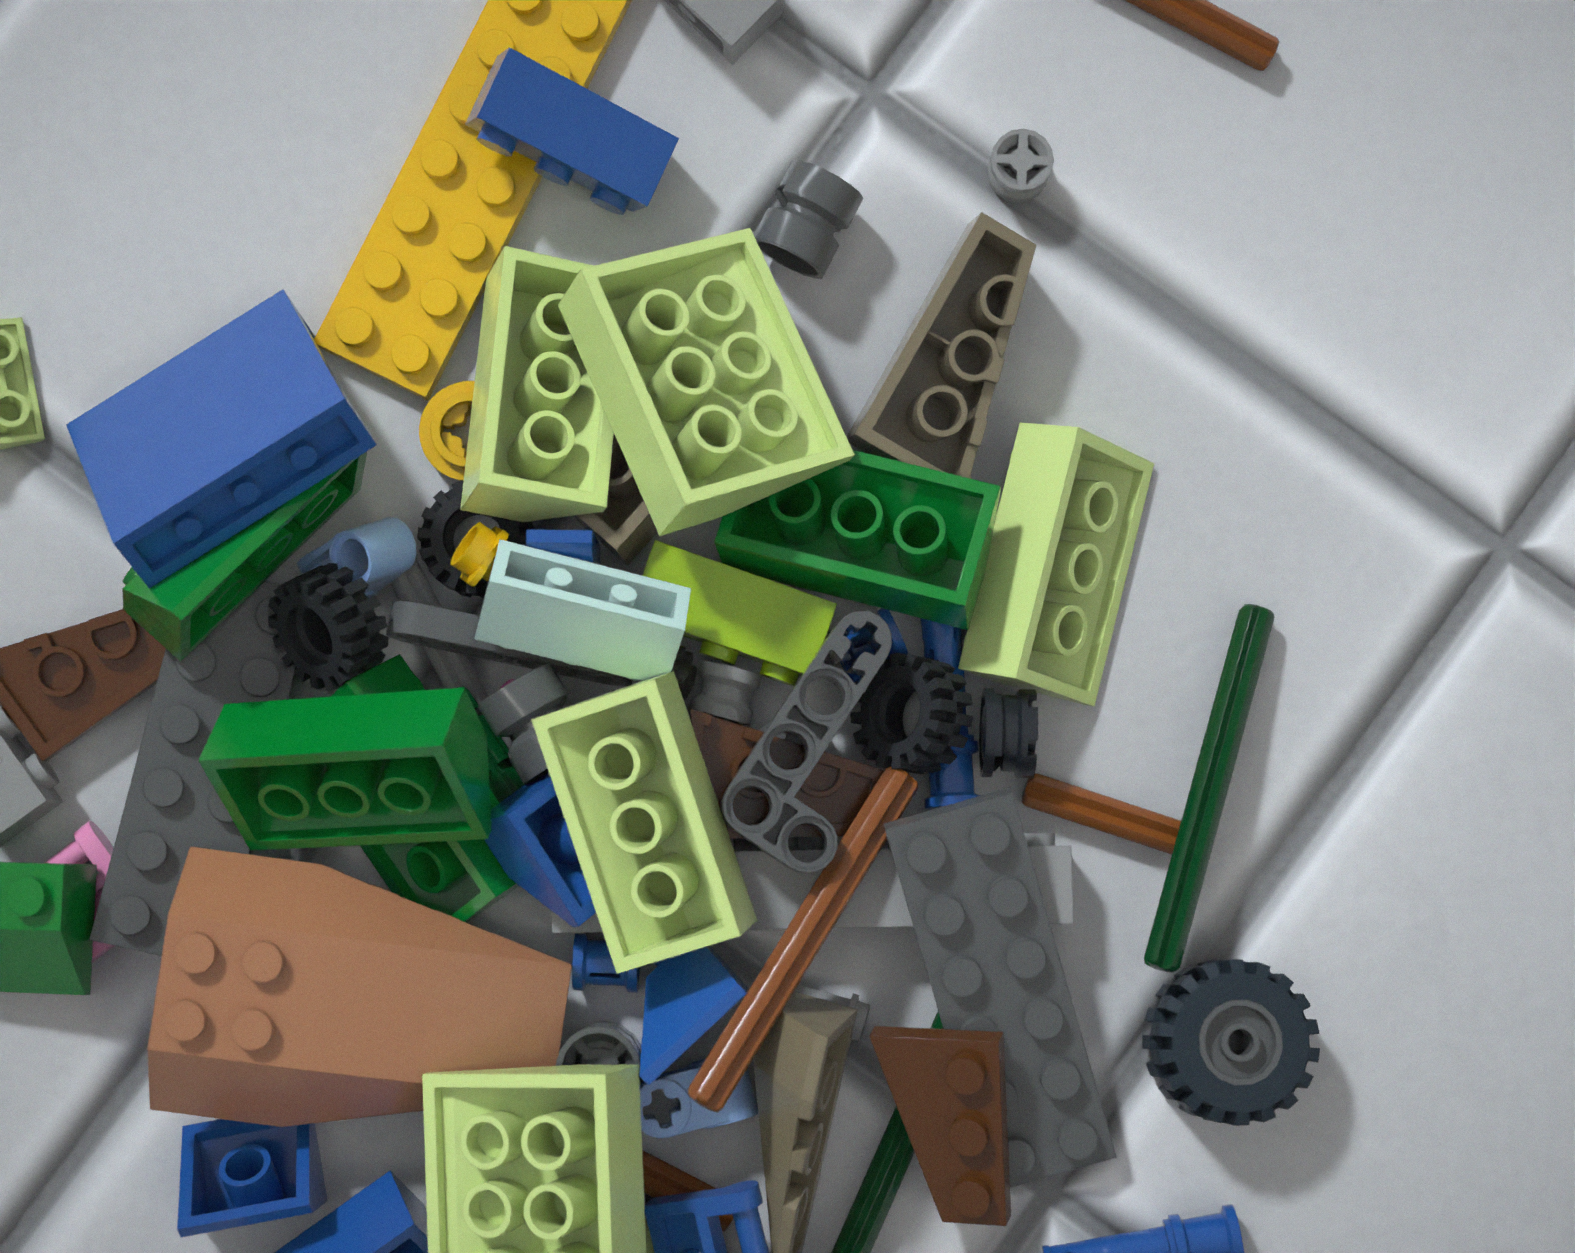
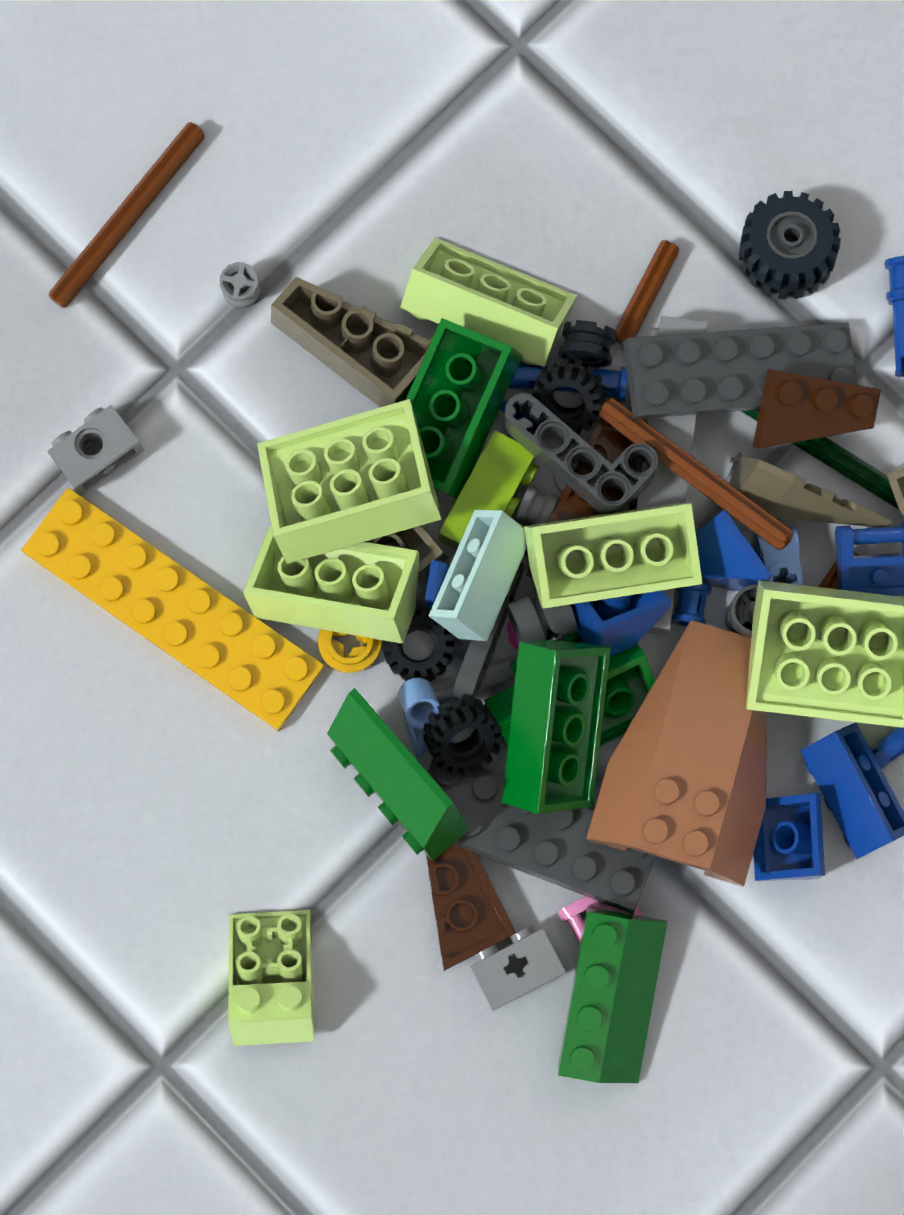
camera: 75 degrees left, 5 degrees down
blue panel [66,289,377,588] -> none
yellow plate [450,522,509,587] -> none
blue brick [465,47,679,215] -> none
dark grey wheel [754,160,863,279] -> none
dark green axle [1144,604,1275,973] -> none

